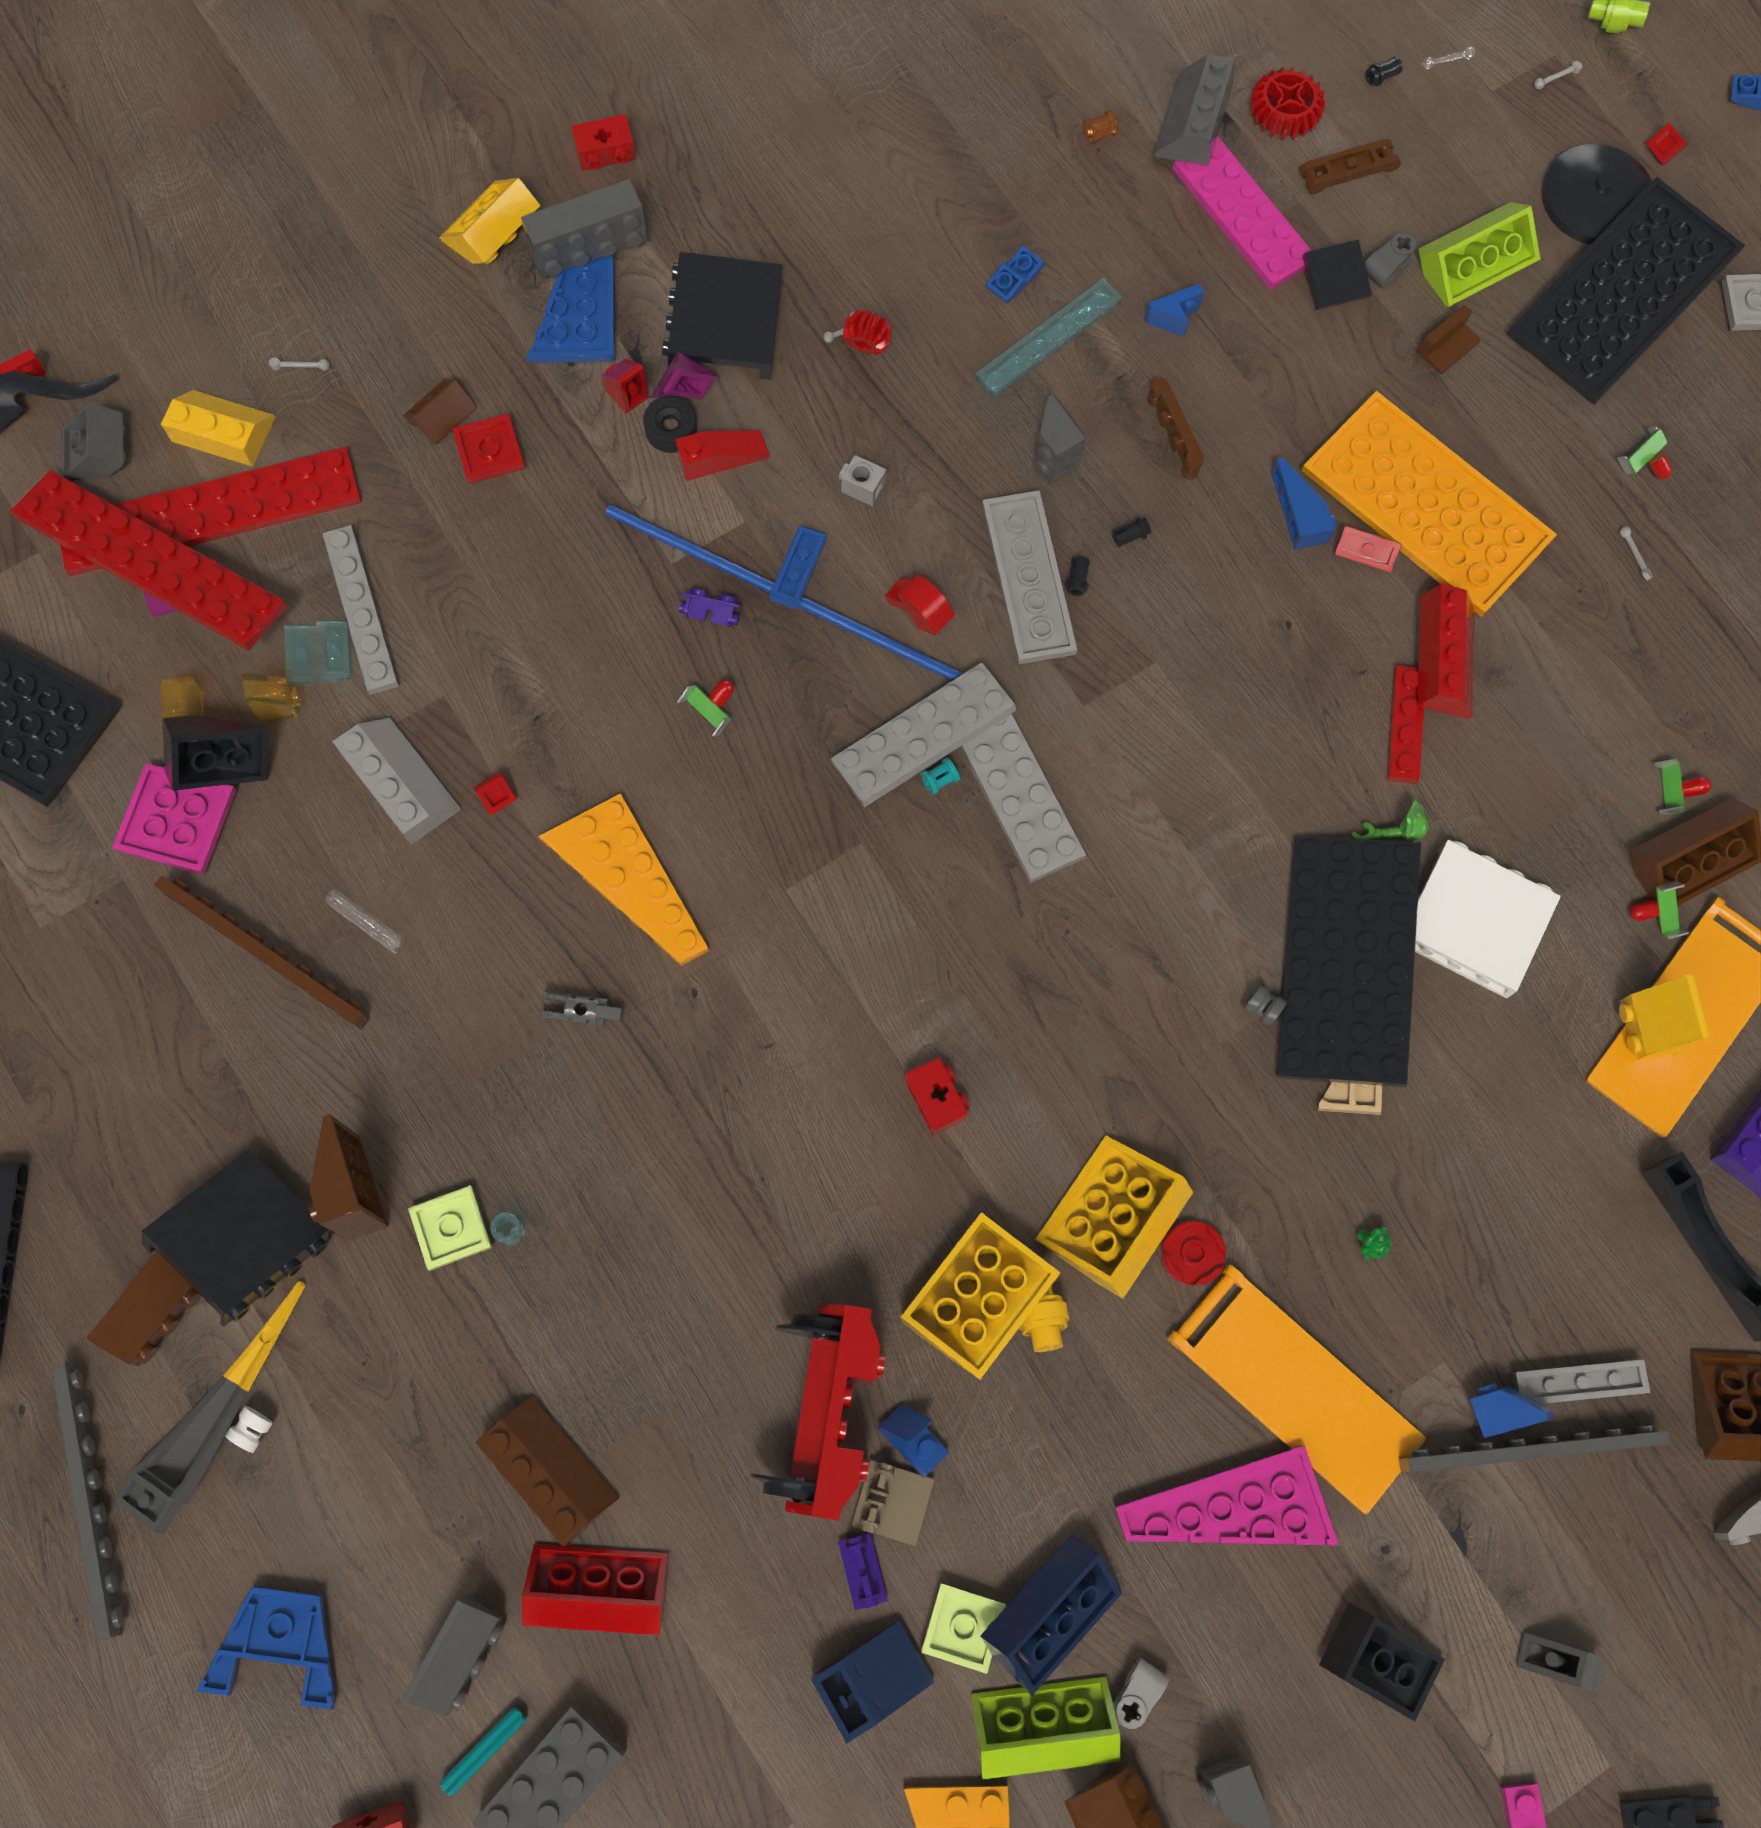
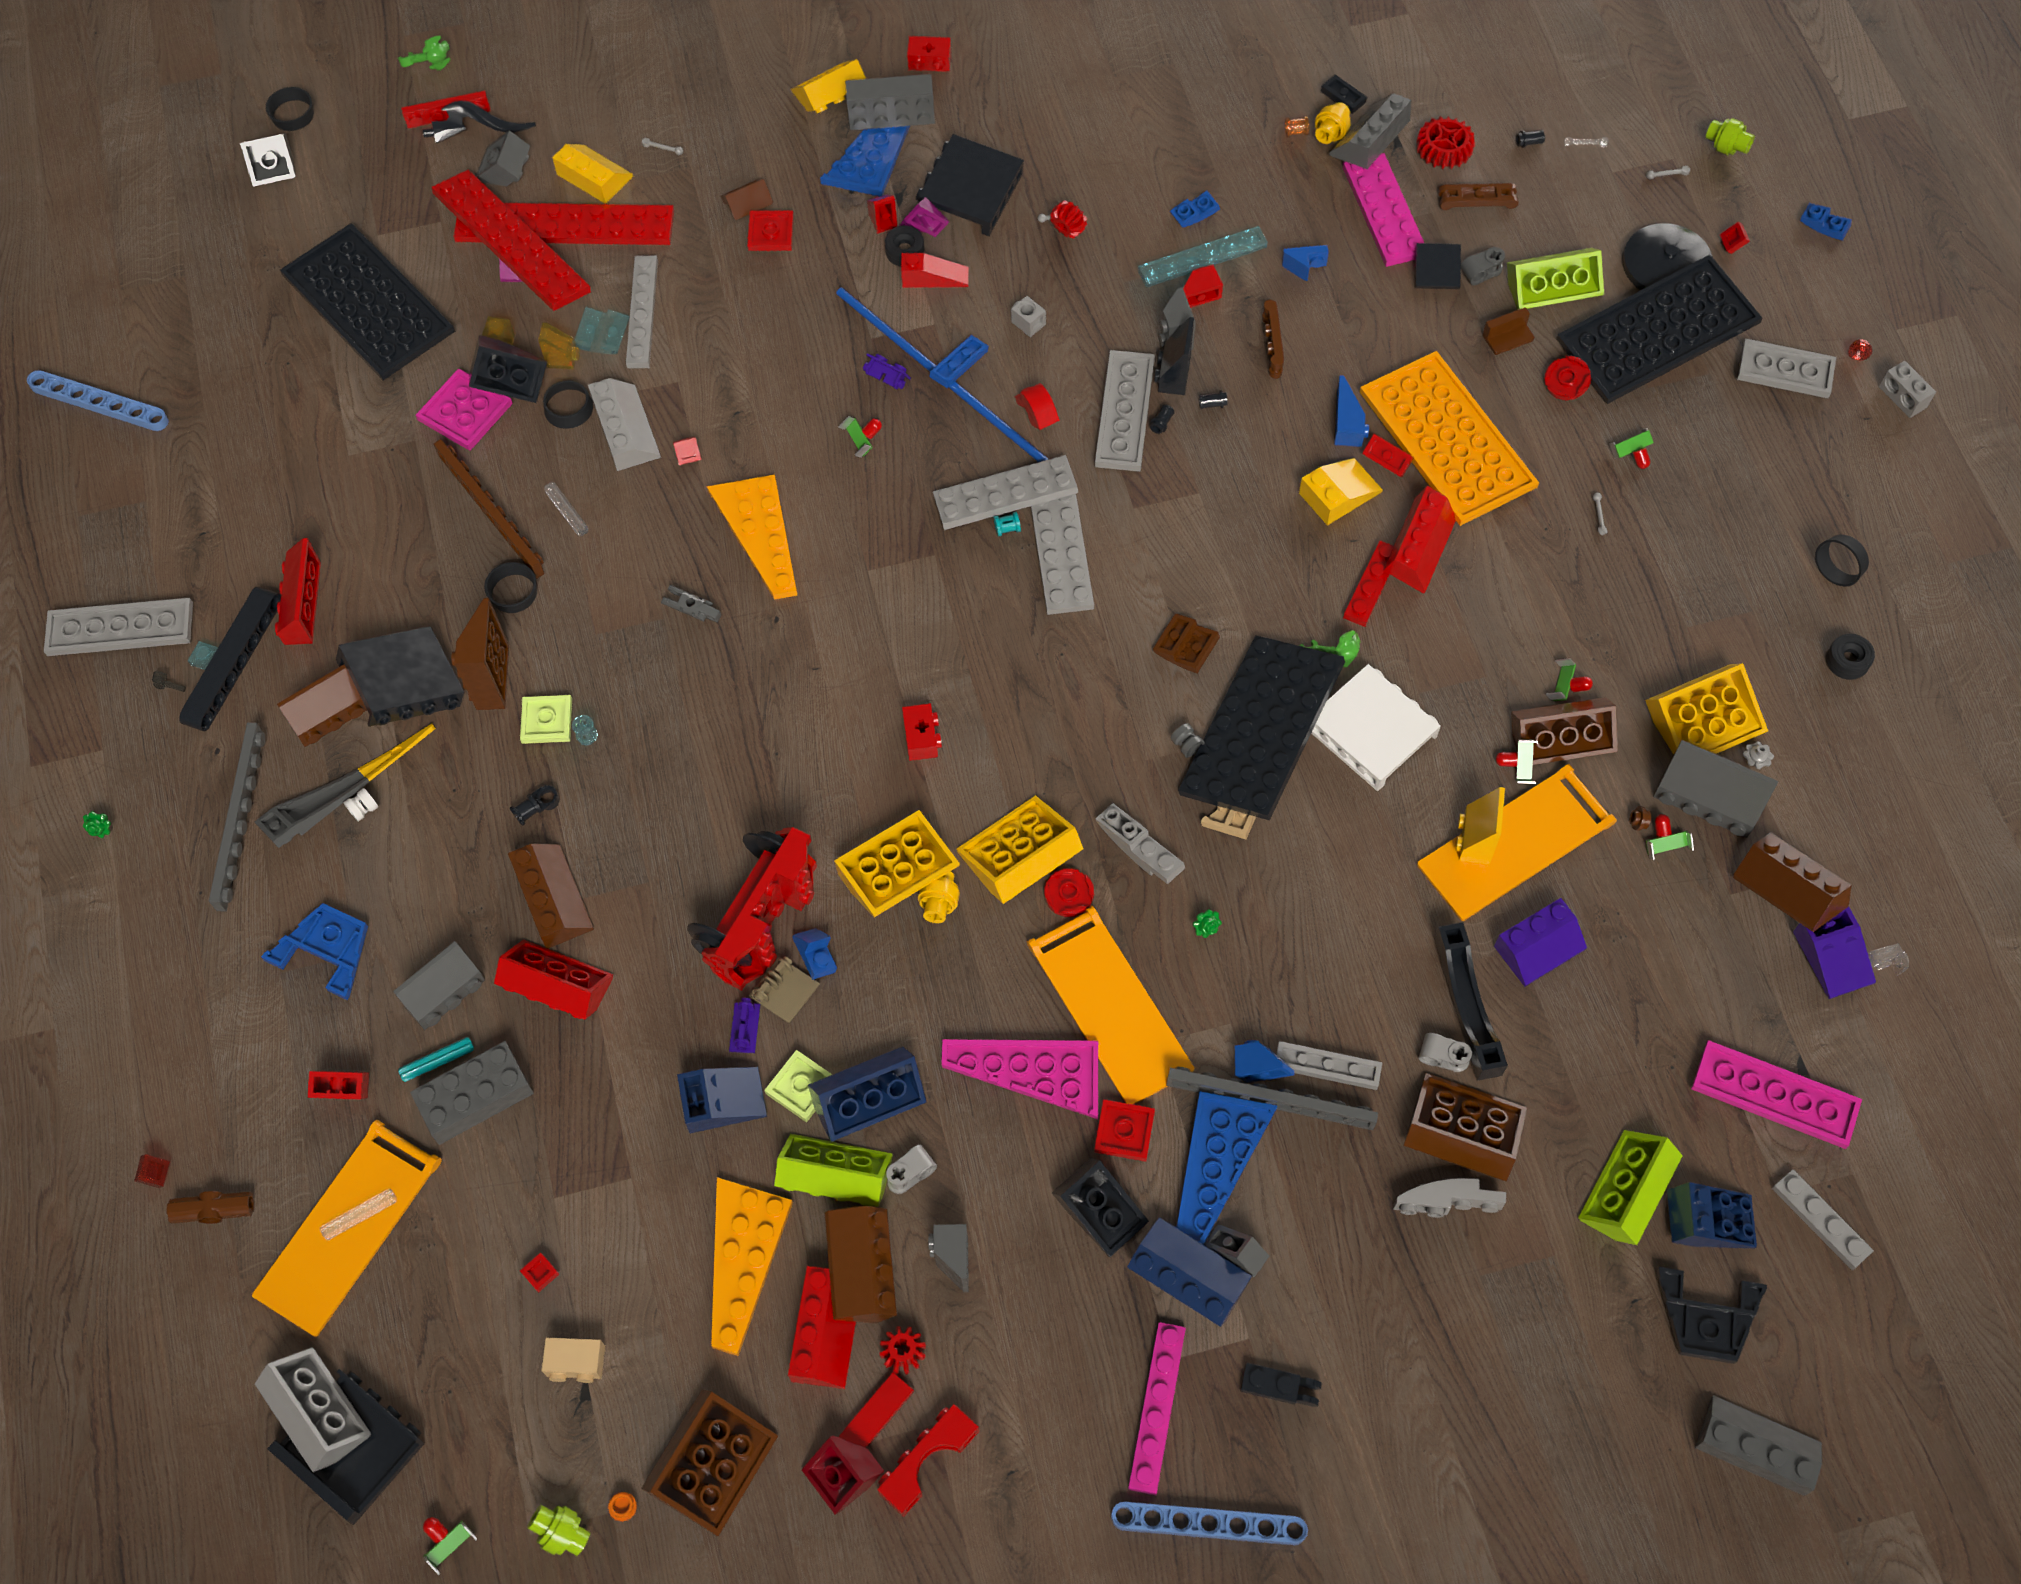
camera: 25 degrees right, 10 degrees down
none -> red slope [275,538,321,645]
none -> black tyre [484,562,537,613]
none -> black connector [509,785,560,826]
none -> black tyre [543,380,593,429]
none -> red plate [1094,1099,1155,1162]
none -> light grey slope [1095,803,1185,884]
none -> dark blue slope [1127,1217,1252,1327]
none -> reddish brown slope [1153,613,1220,674]
none -> black slope [1155,317,1194,395]
none -> blue wing [1177,1092,1278,1245]
none -> red slope [1183,265,1223,308]
none -> yellow slope [1299,458,1383,525]
none -> yellow piece [1315,103,1351,144]
none -> black plate [1321,74,1367,114]
none -> light grey piece [1419,1033,1472,1072]
none -> red tile [1545,356,1591,400]

